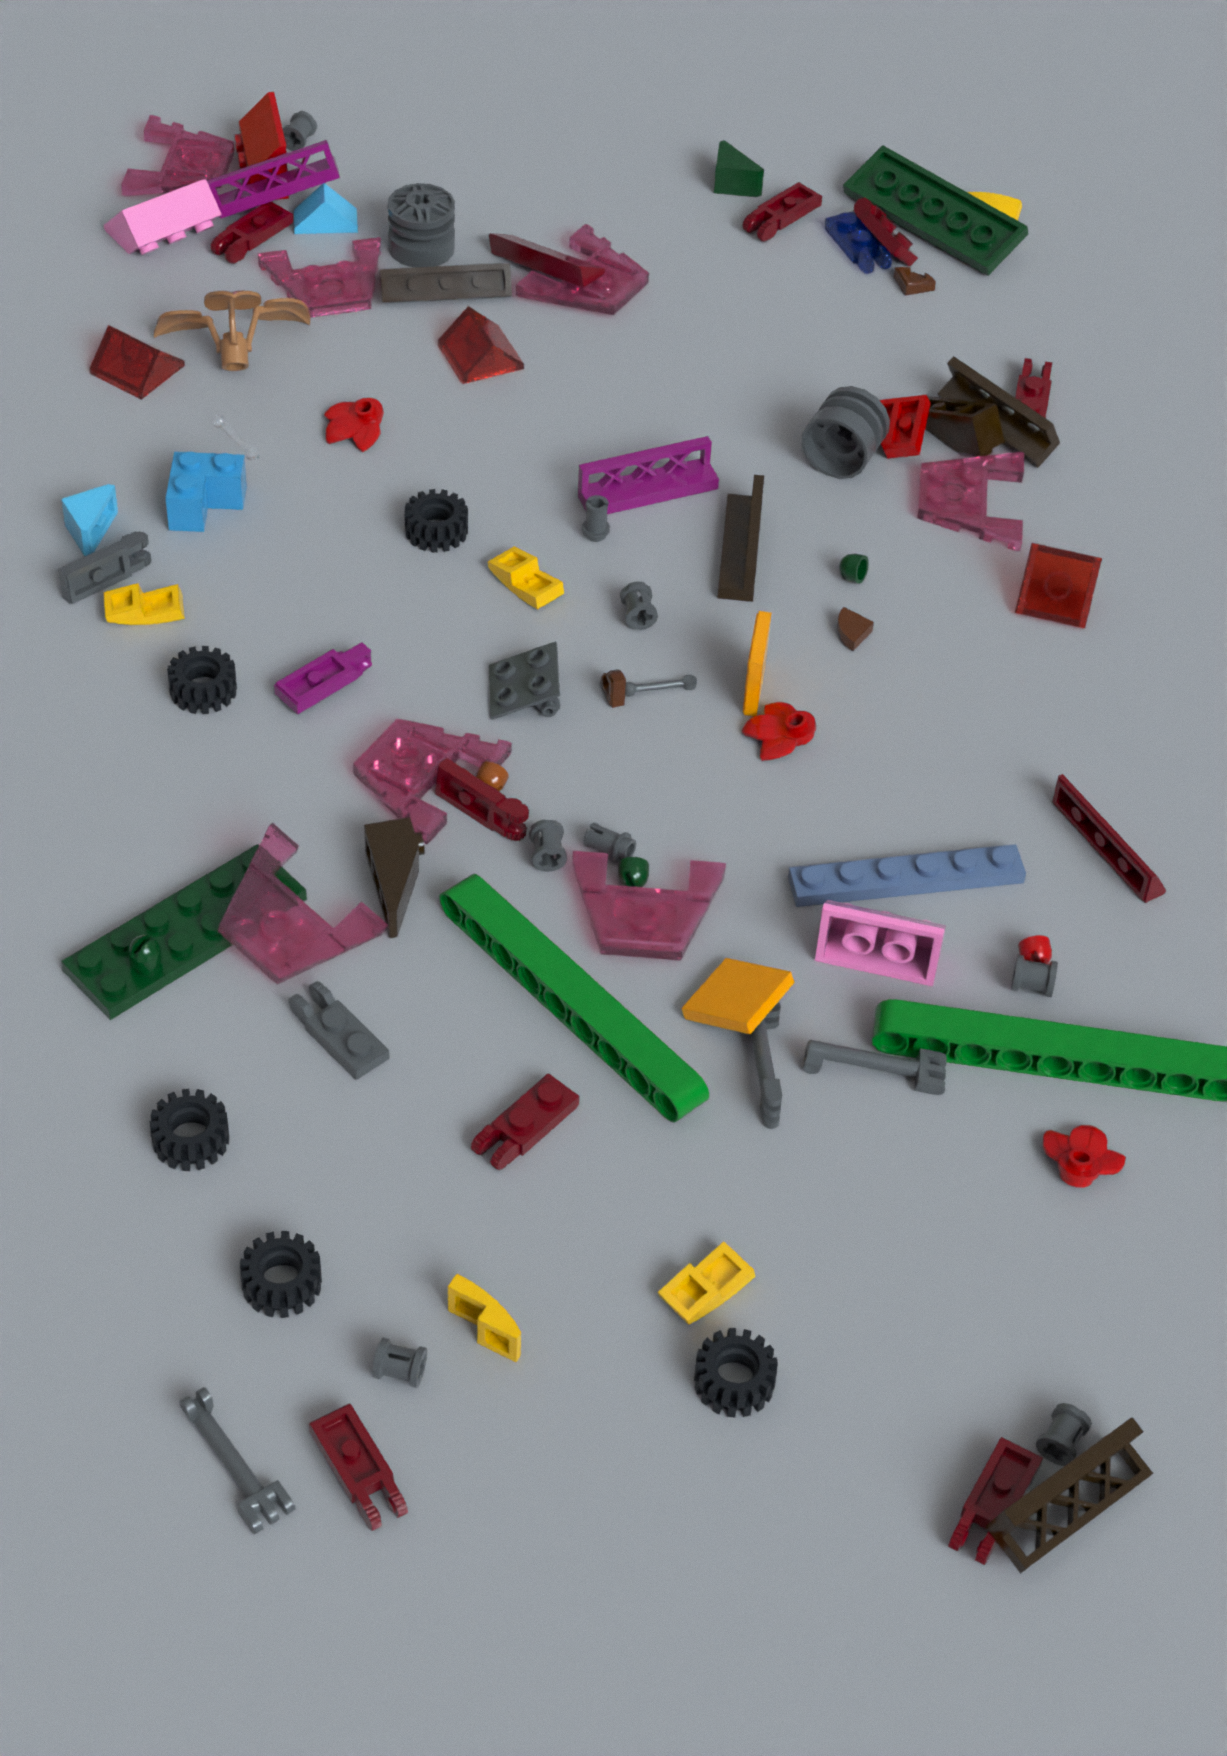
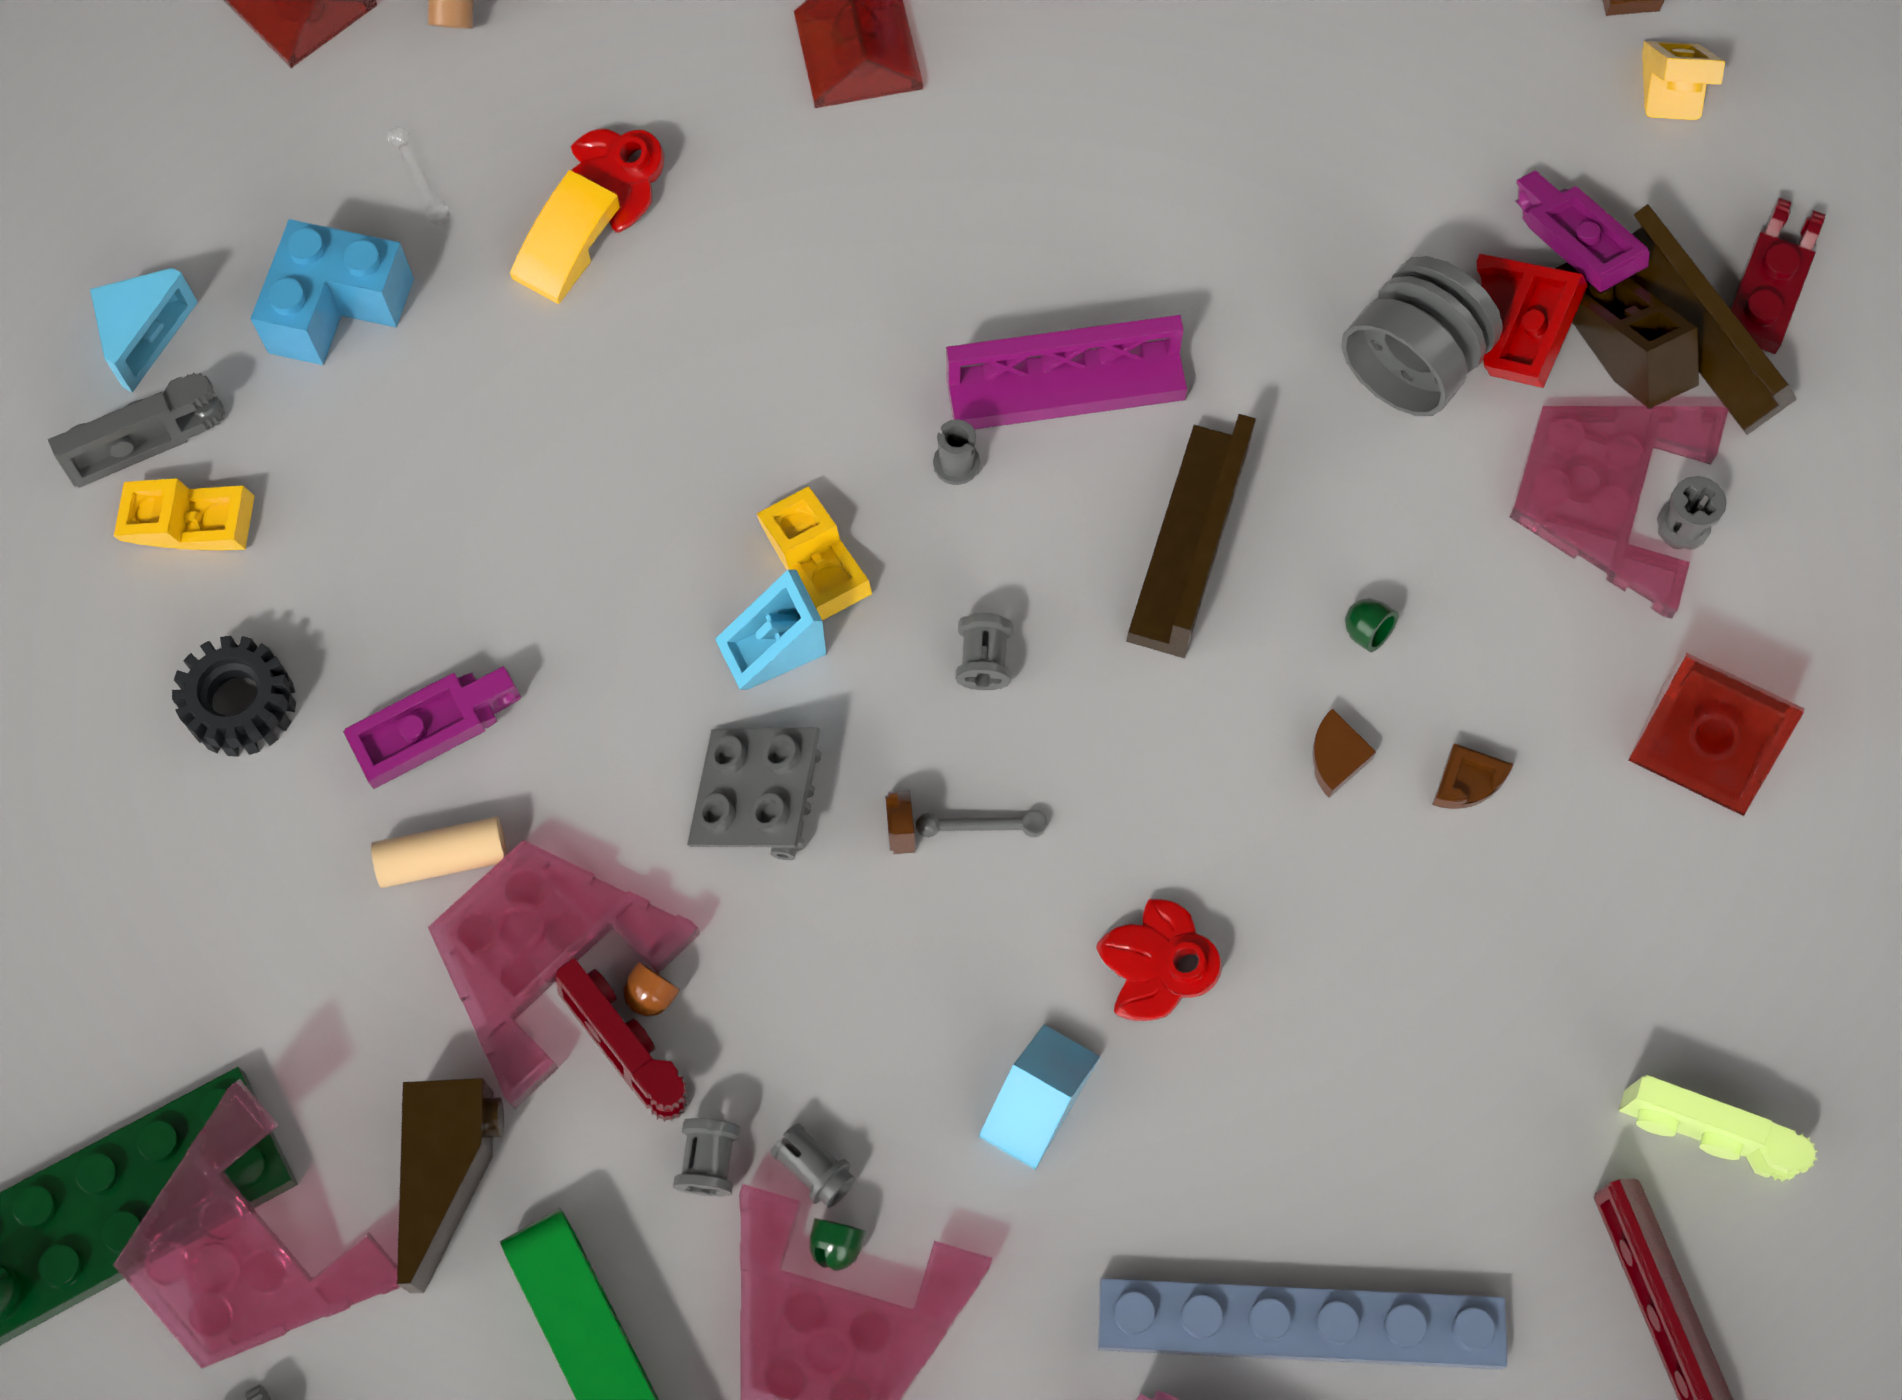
camera: 15 degrees right, 20 degrees up
black tyre [404,489,468,553] -> none
light orange tile [742,611,772,717] -> none
none -> tan piece [371,816,508,888]
none -> yellow slope [510,170,620,304]
none -> medium azure slope [715,569,826,690]
none -> slope [979,1024,1100,1170]
none -> reddish brown tile [1432,743,1514,809]
none -> magenta hinge [1516,170,1650,292]
none -> yellowish green hinge [1619,1075,1818,1182]
none -> yellow slope [1642,41,1725,120]
none -> dark grey bush [1657,476,1727,550]

